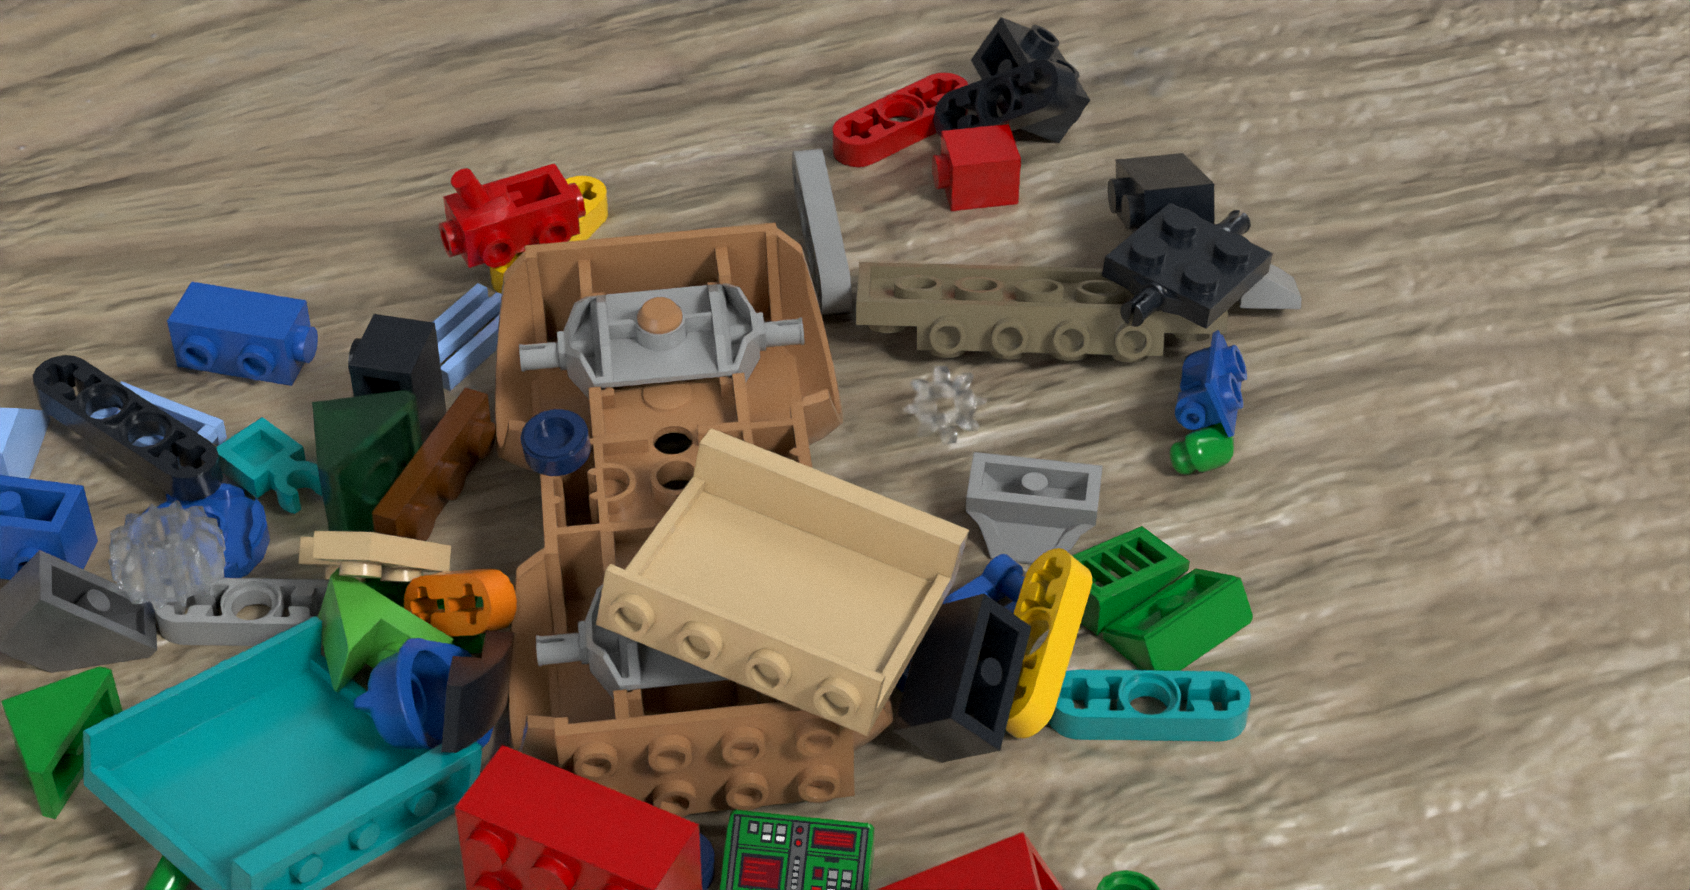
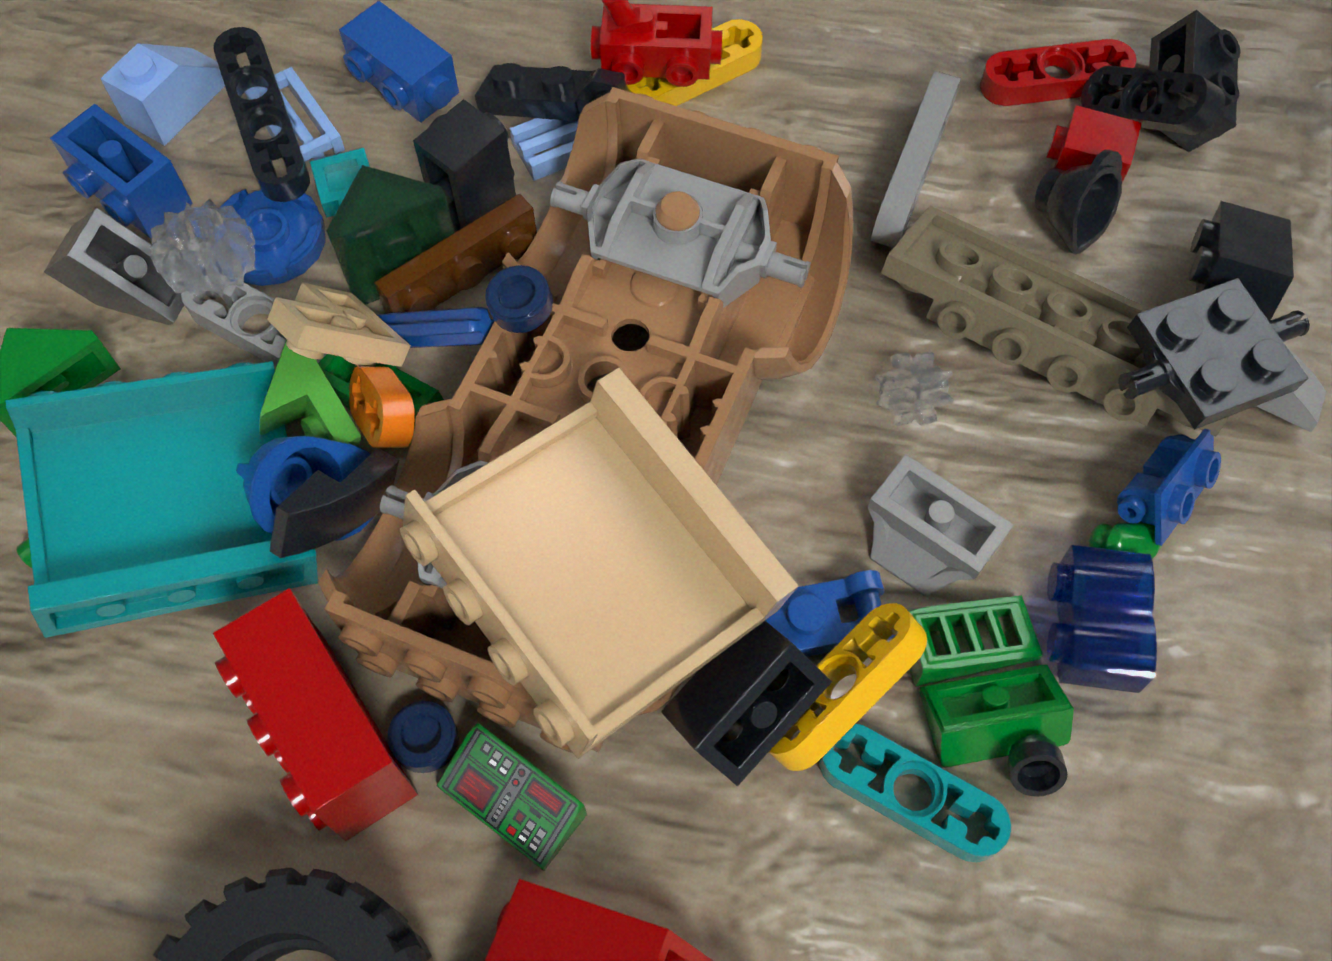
camera: 30 degrees right, 20 degrees up
none -> blue axle [376,307,495,348]
none -> black hinge [475,63,627,121]
none -> black hinge [1008,734,1068,797]
none -> black piece [1035,149,1122,255]
none -> clear blue brick [1047,545,1157,693]

